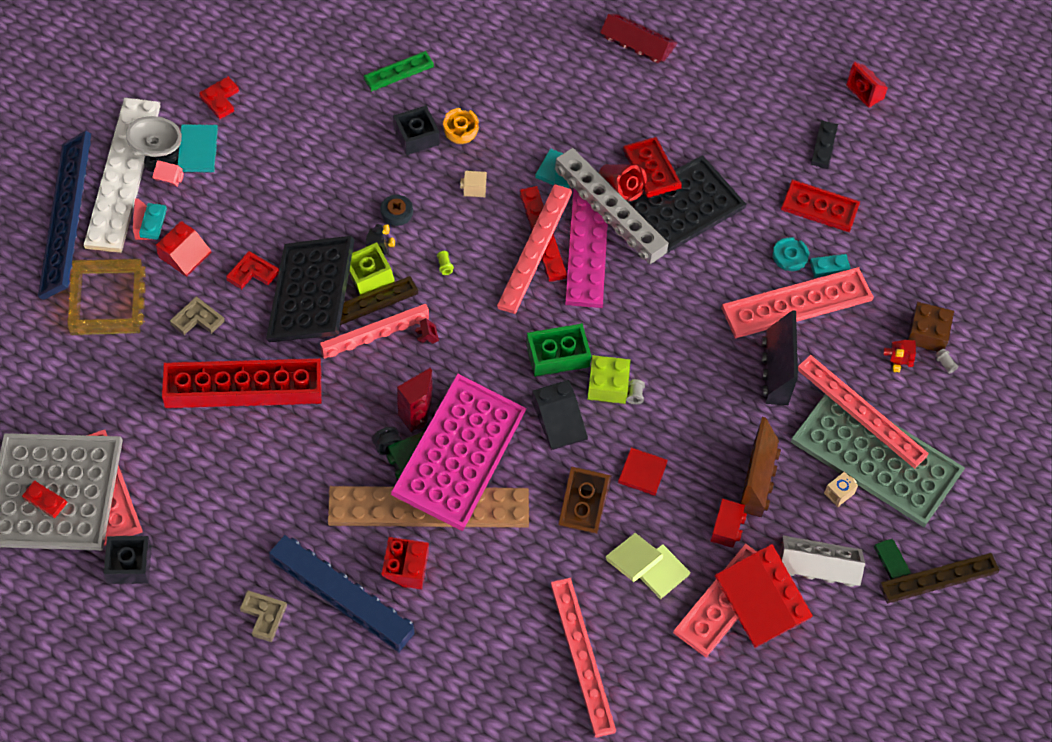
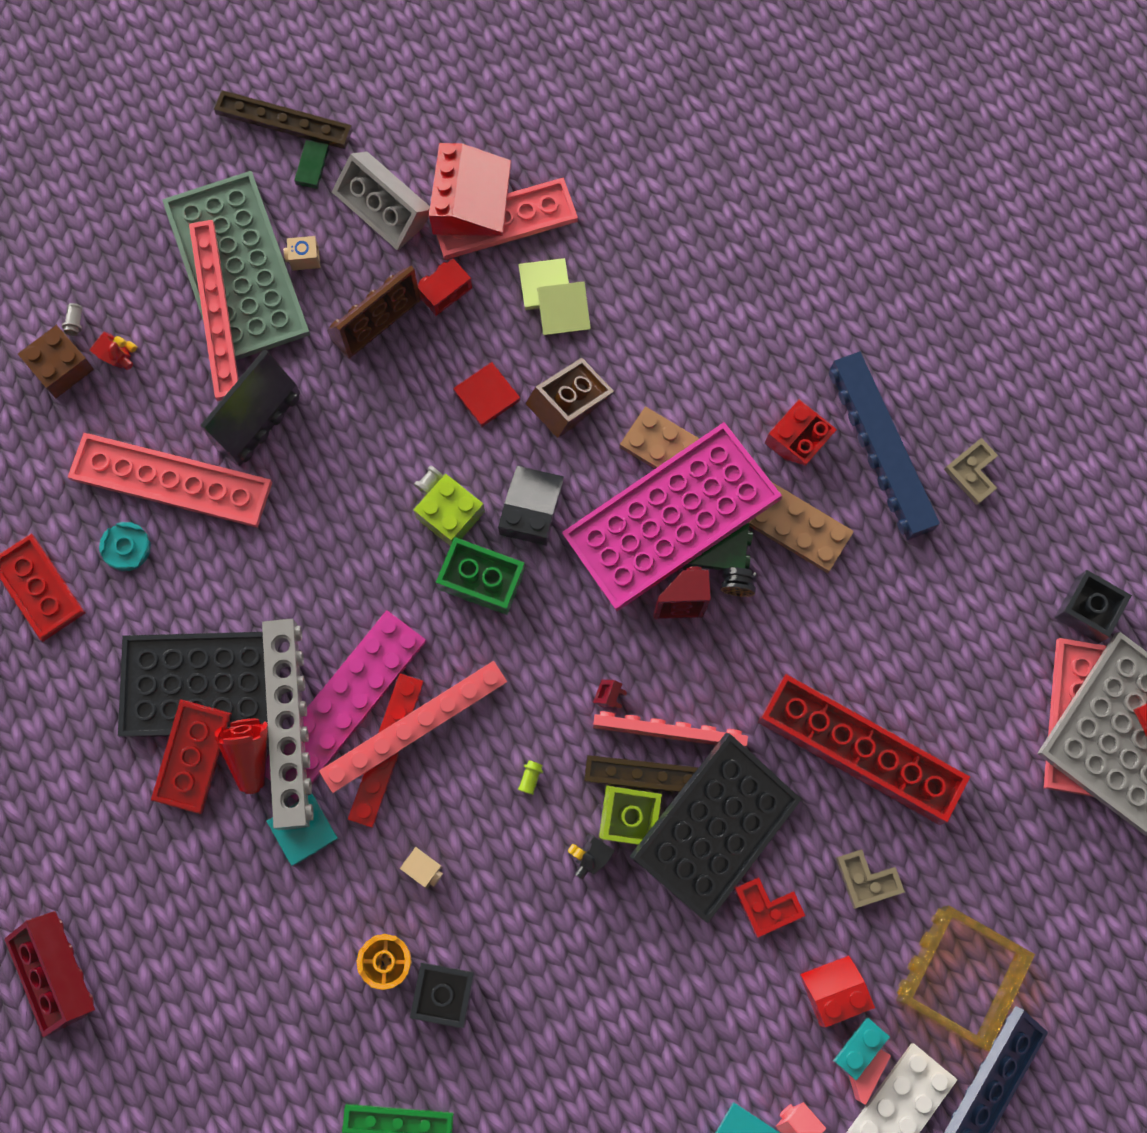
camera: 145 degrees left, 15 degrees up
black wheel [380,194,413,226] -> none
coral plate [551,578,616,738] -> none
teal plate [810,254,851,278] -> none

